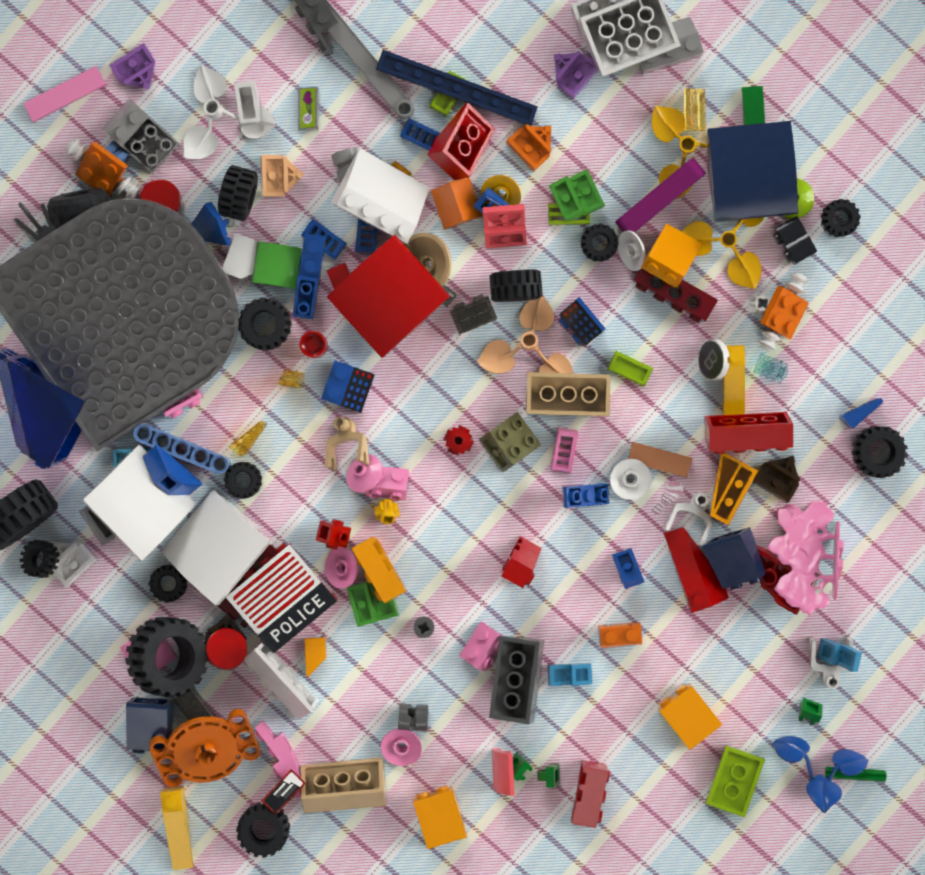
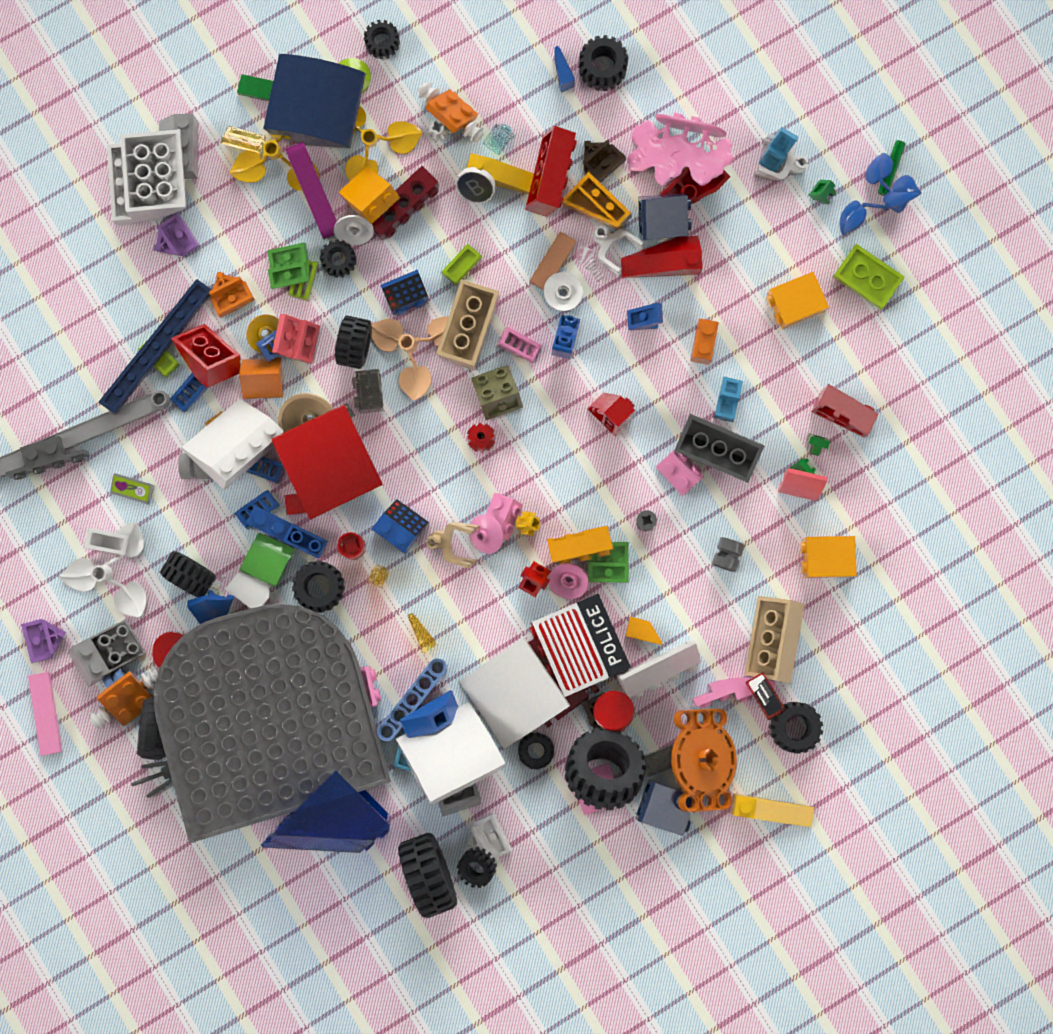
camera: 75 degrees left, 5 degrees down
black tyre [224,462,262,499] -> none
light nougat slope [261,155,304,197] -> none
bright pink dish [381,729,422,766] -> none
black brick [773,216,817,265] -> none

